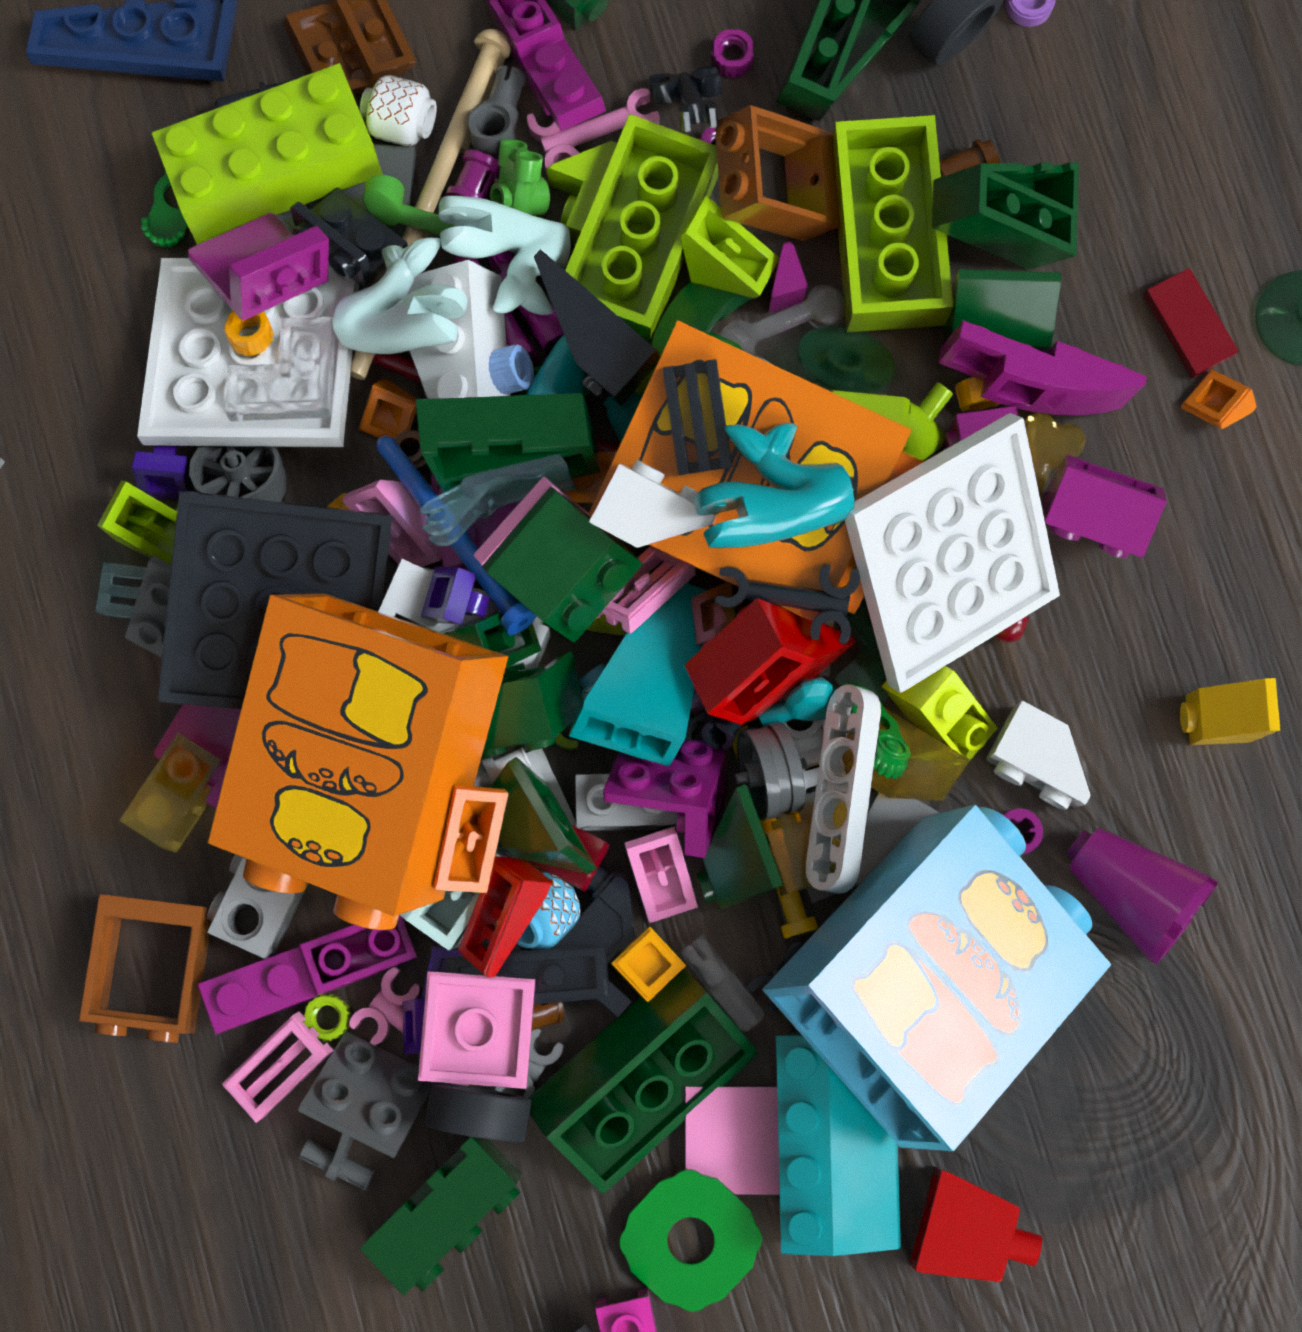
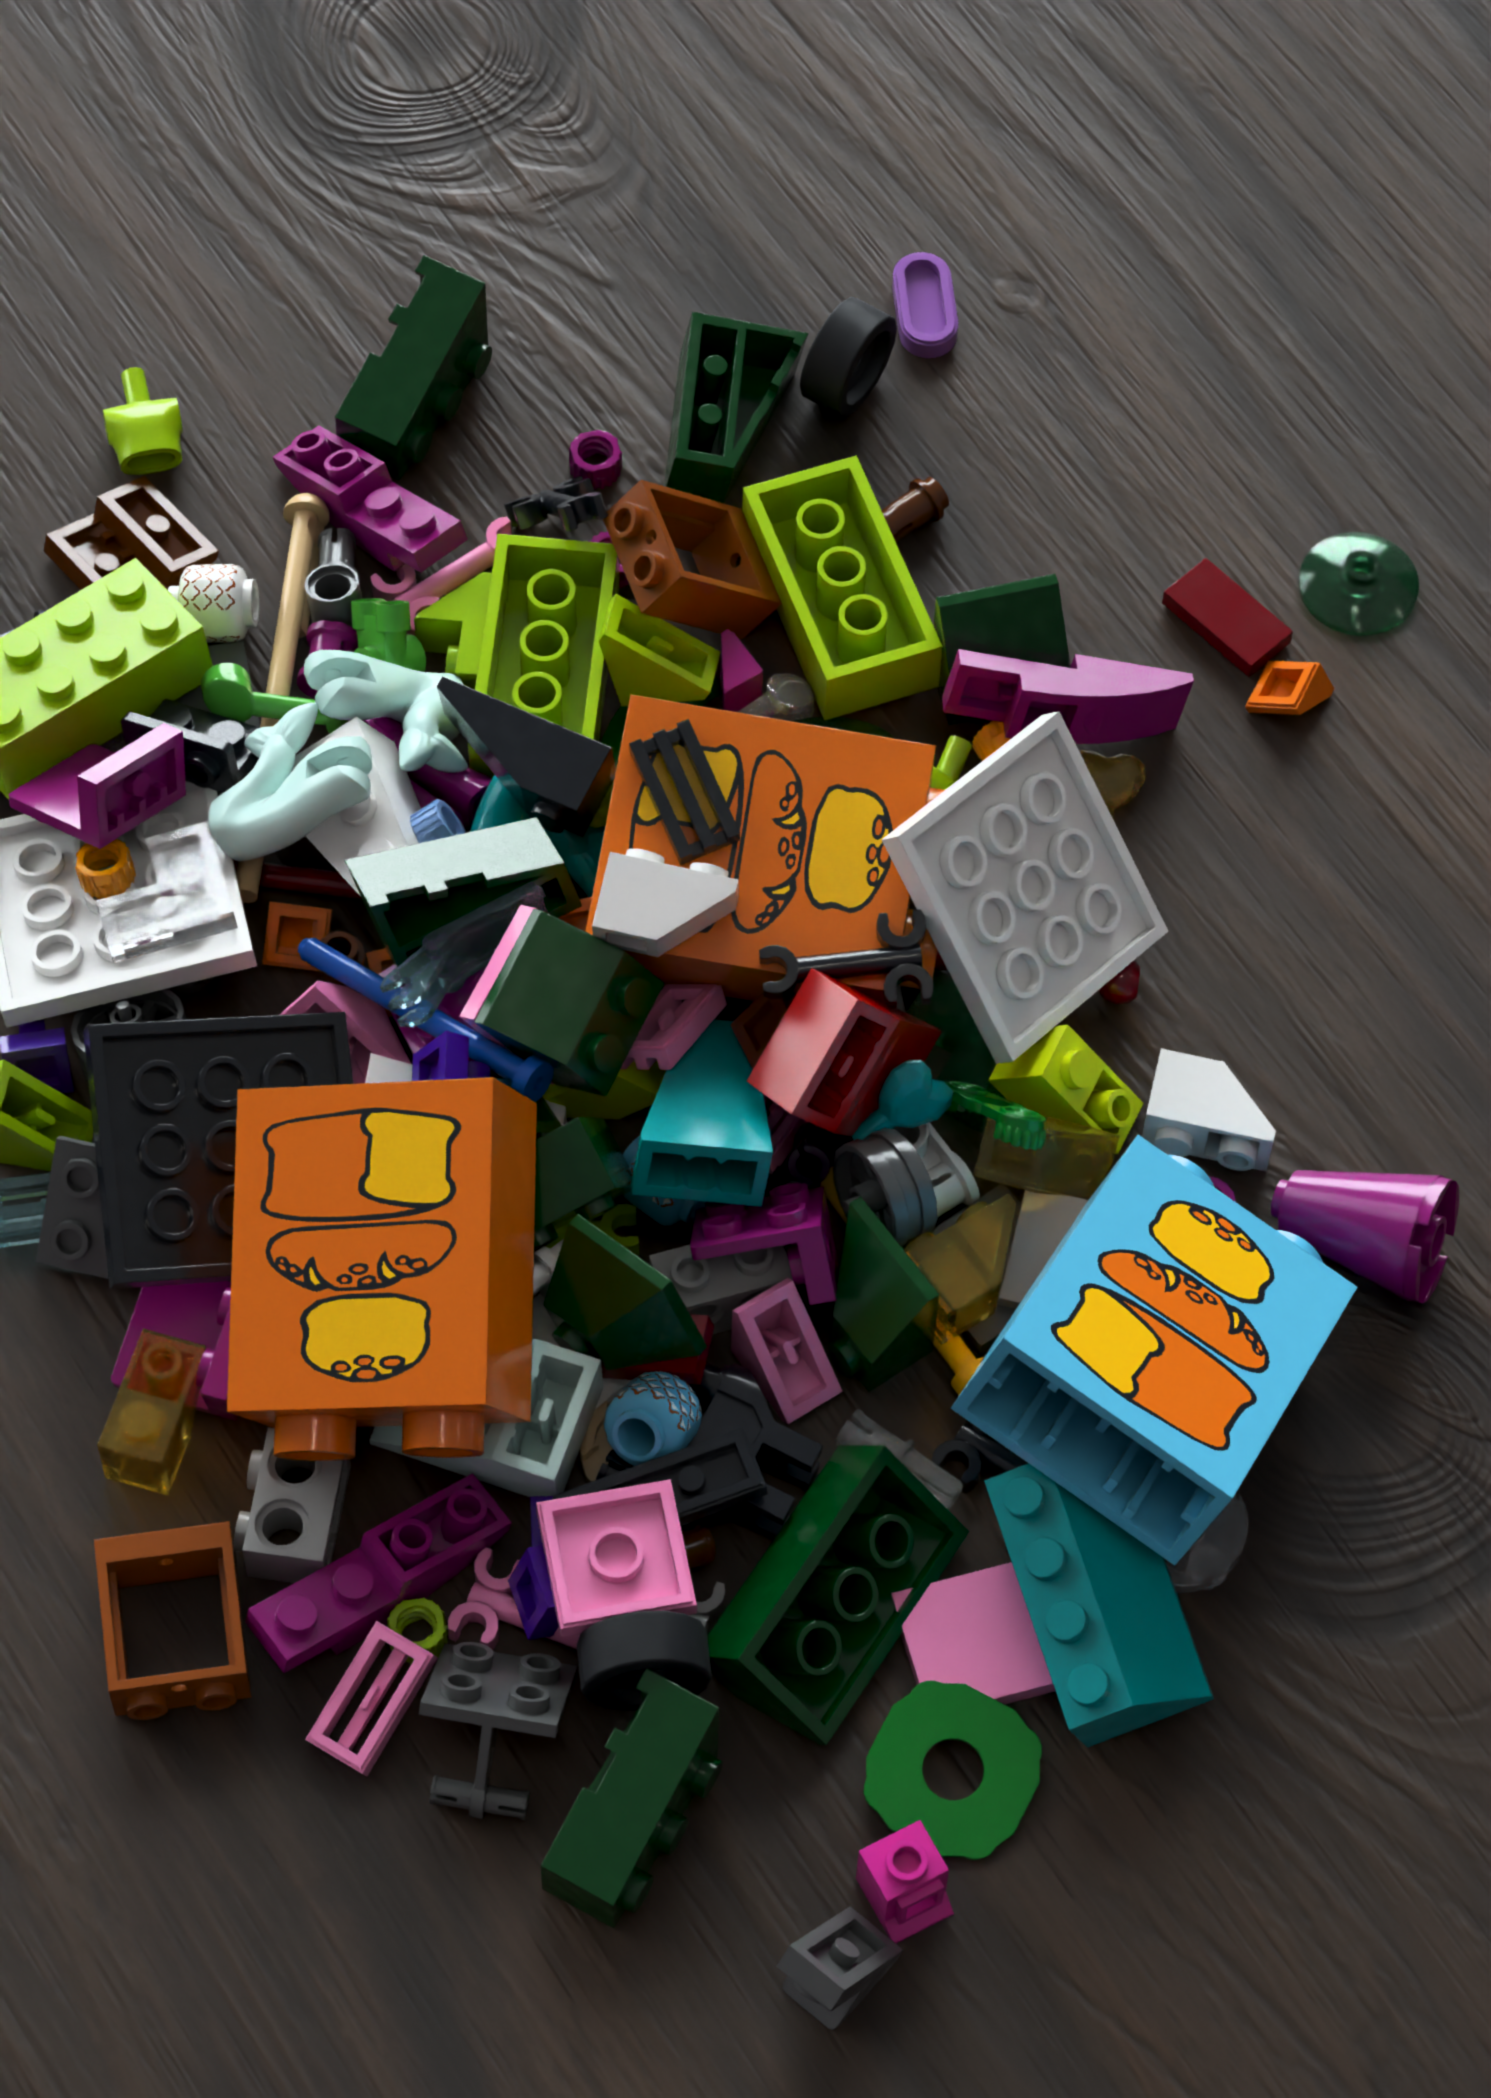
camera: 15 degrees left, 20 degrees down
orange slope [433,785,508,893] -> none
red slope [457,856,552,978] -> none
light orange tile [610,927,686,1002] -> none
teal piece [693,423,854,548] -> none
white beam [806,684,881,894] -> none
red torso [909,1166,1043,1282] -> none
dark green wedge [932,162,1079,270] -> none
magenta slope [1043,454,1167,558] -> none
yellow slope [1180,678,1280,745] -> none

